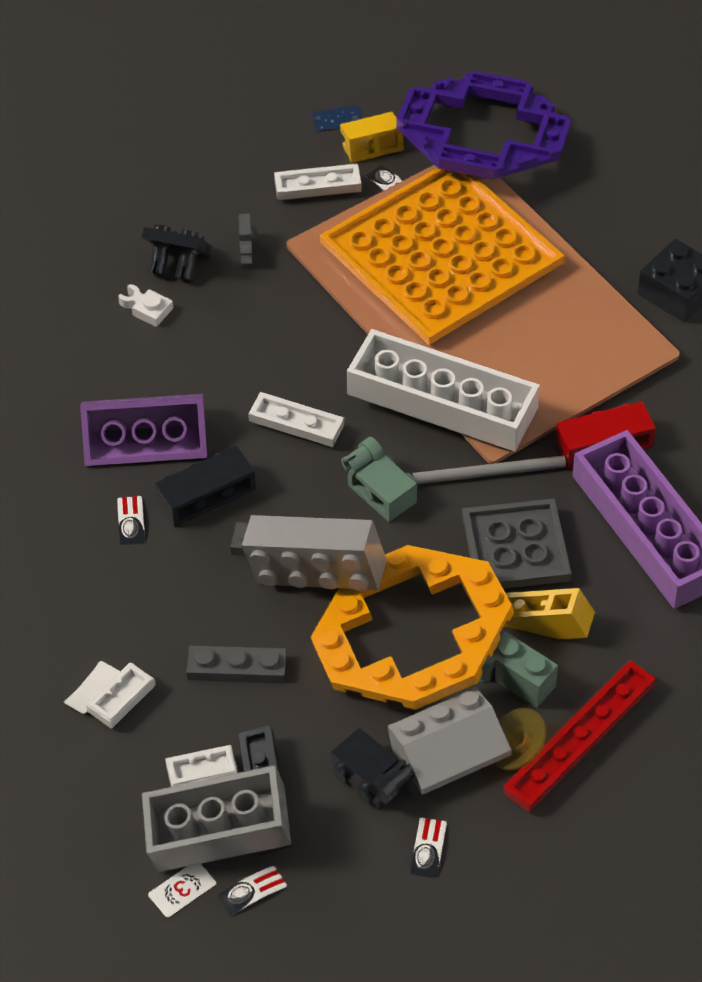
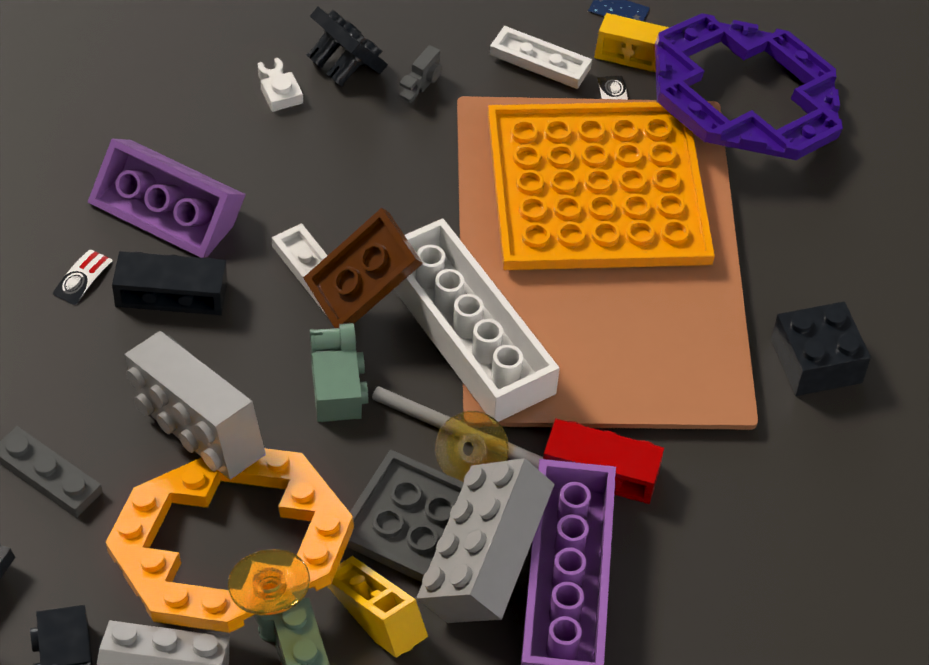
camera: 30 degrees right, 0 degrees up
none -> clear yellow dish [228,549,310,615]
none -> reddish brown plate [303,208,423,328]
none -> light grey brick [416,458,554,623]
none -> clear yellow dish [435,411,509,482]

